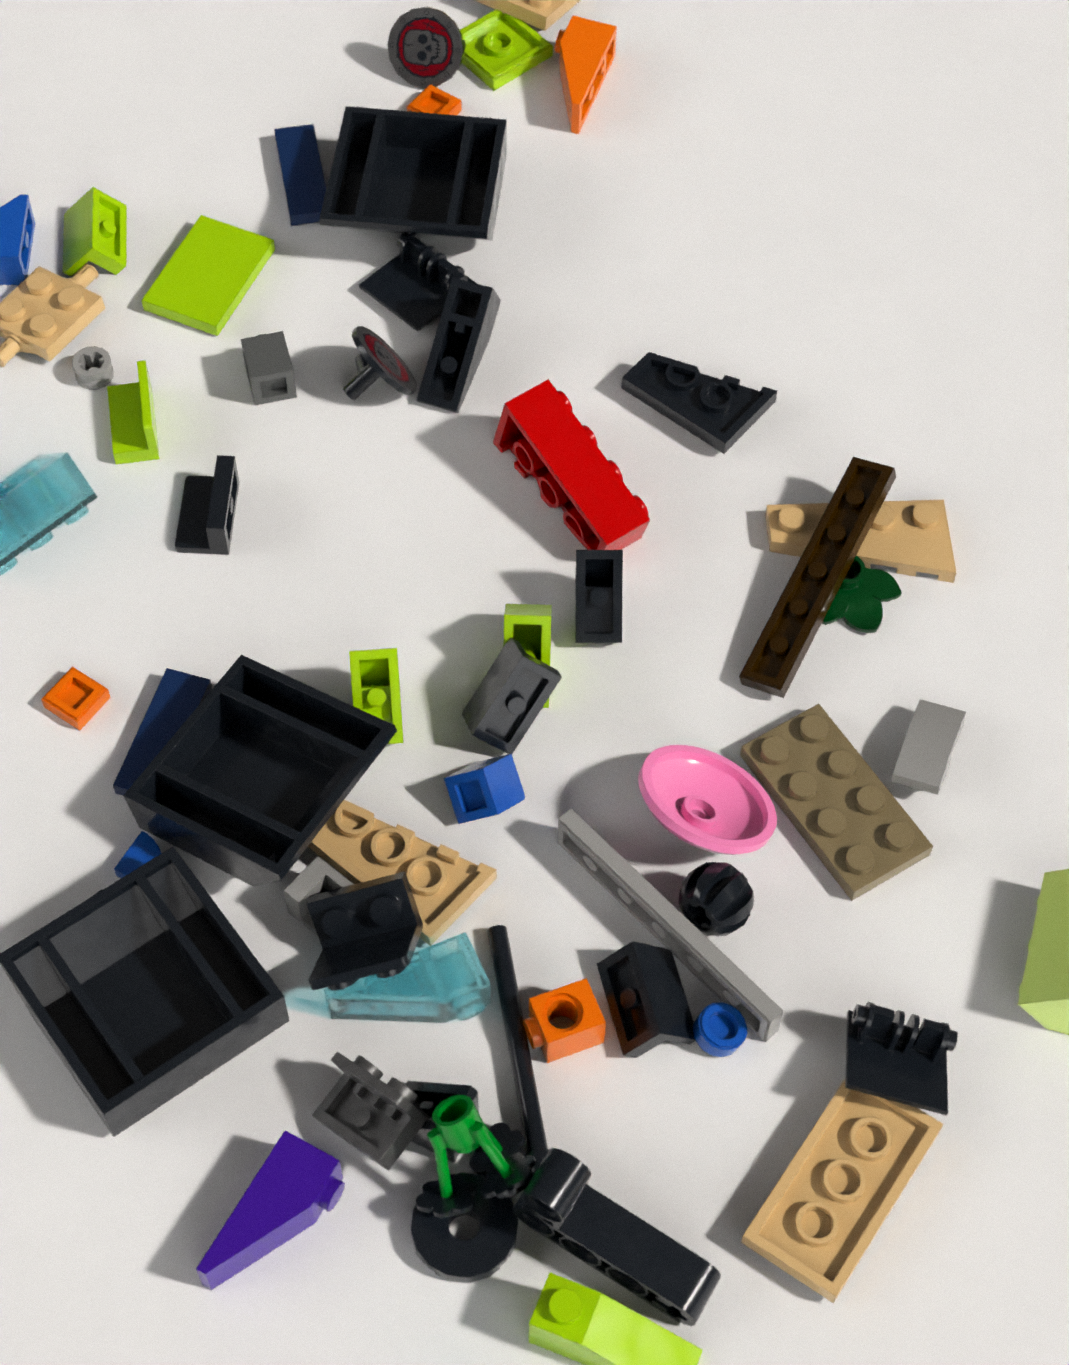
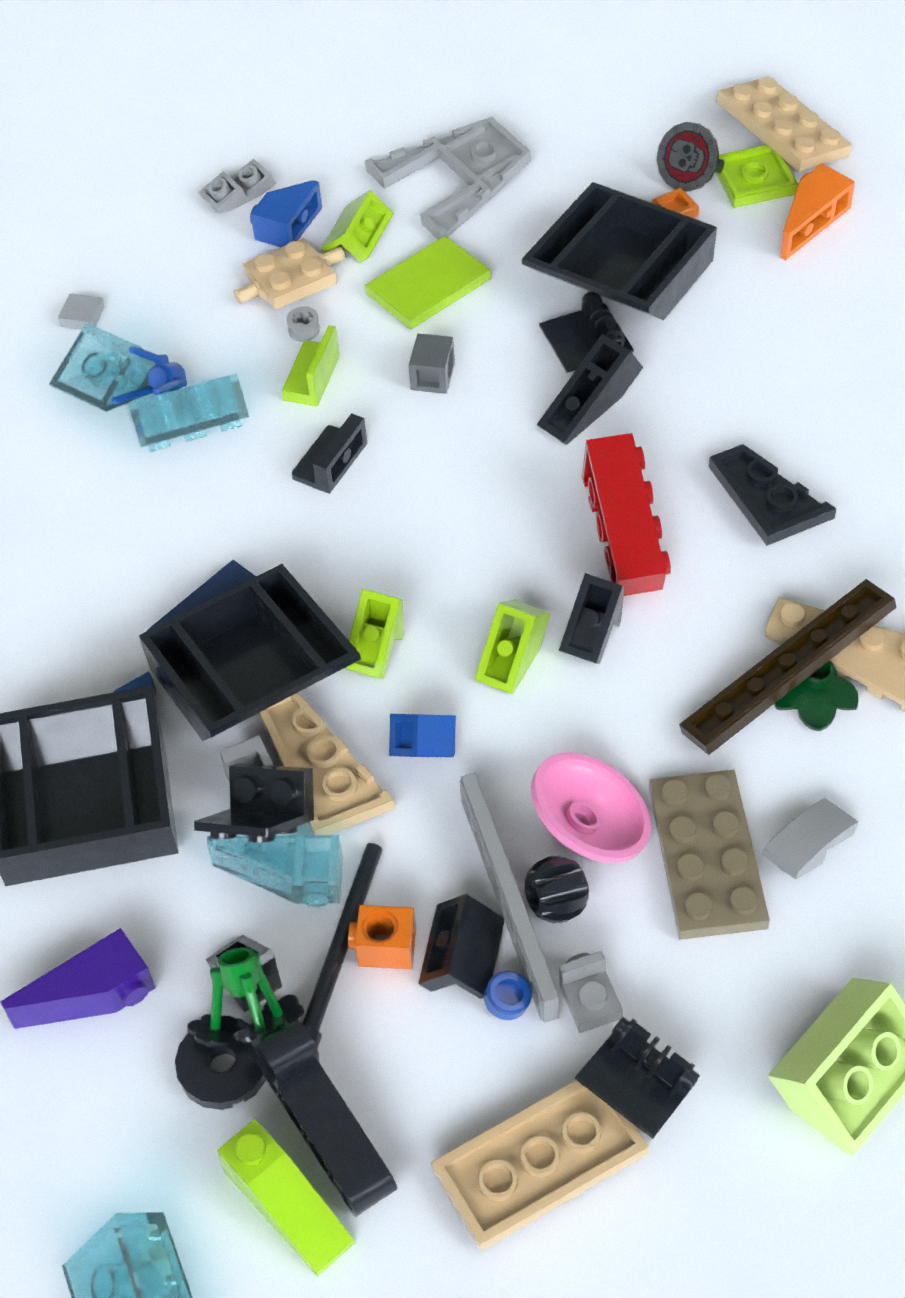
camera: 30 degrees right, 5 degrees down
orange tile [41,666,111,731] -> none
dark blue tile [274,124,326,226] -> none
flat silver bracket [312,1052,427,1171] -> none
shield [343,326,417,400] -> none
black panel [462,637,562,754] -> none
none -> light grey wing [365,117,531,239]
none -> light grey bracket [559,951,623,1033]

